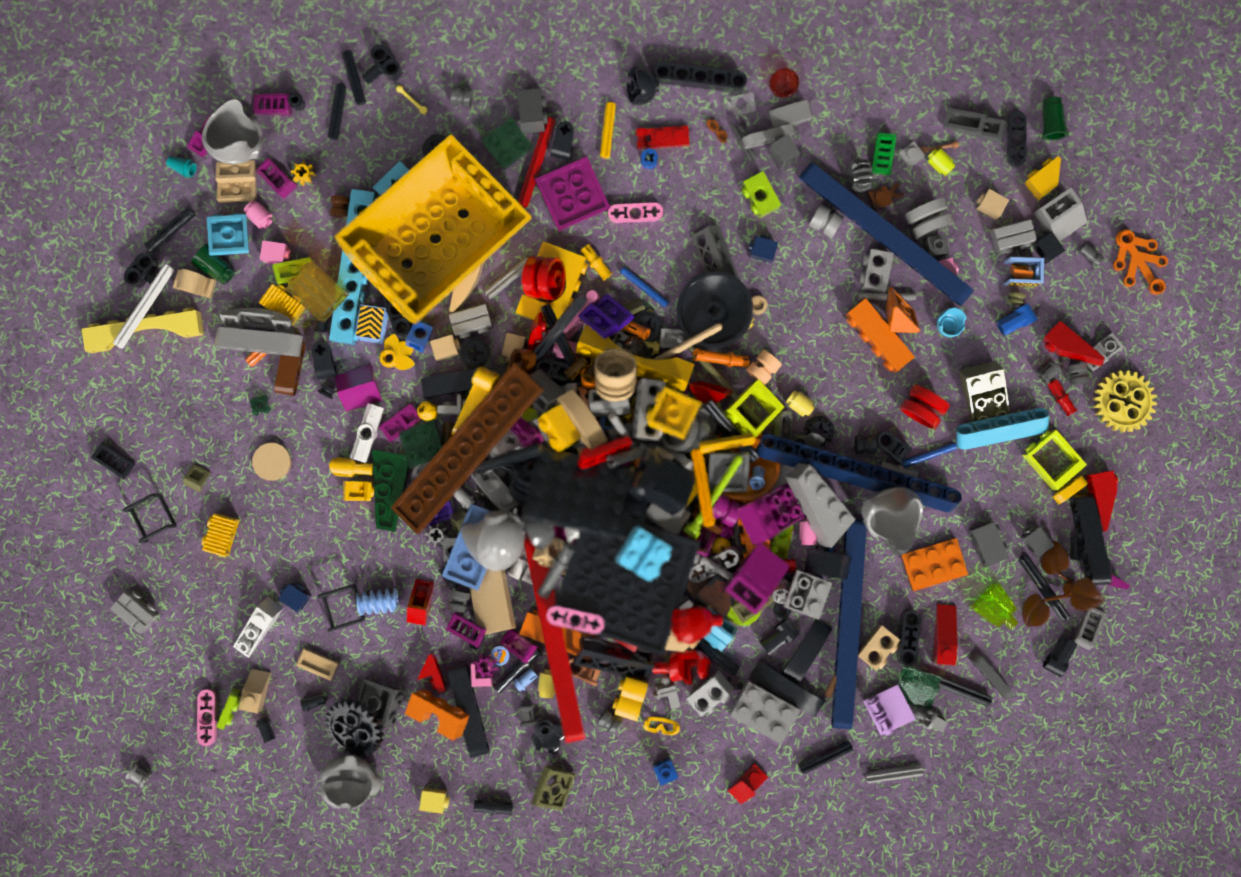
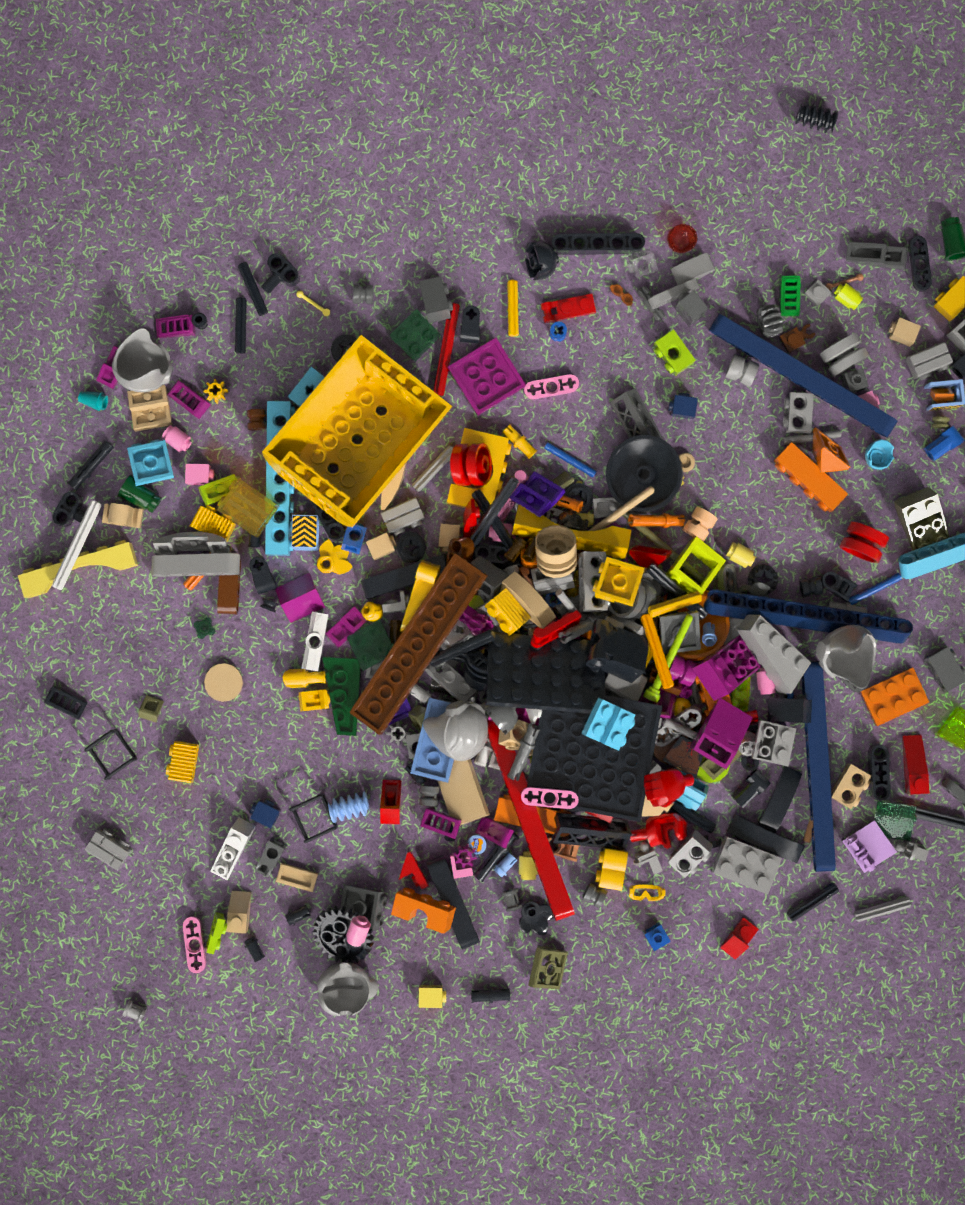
camera: 10 degrees left, 0 degrees up
none -> dark grey leg [255,837,287,878]
none -> bright pink brick [346,916,371,946]

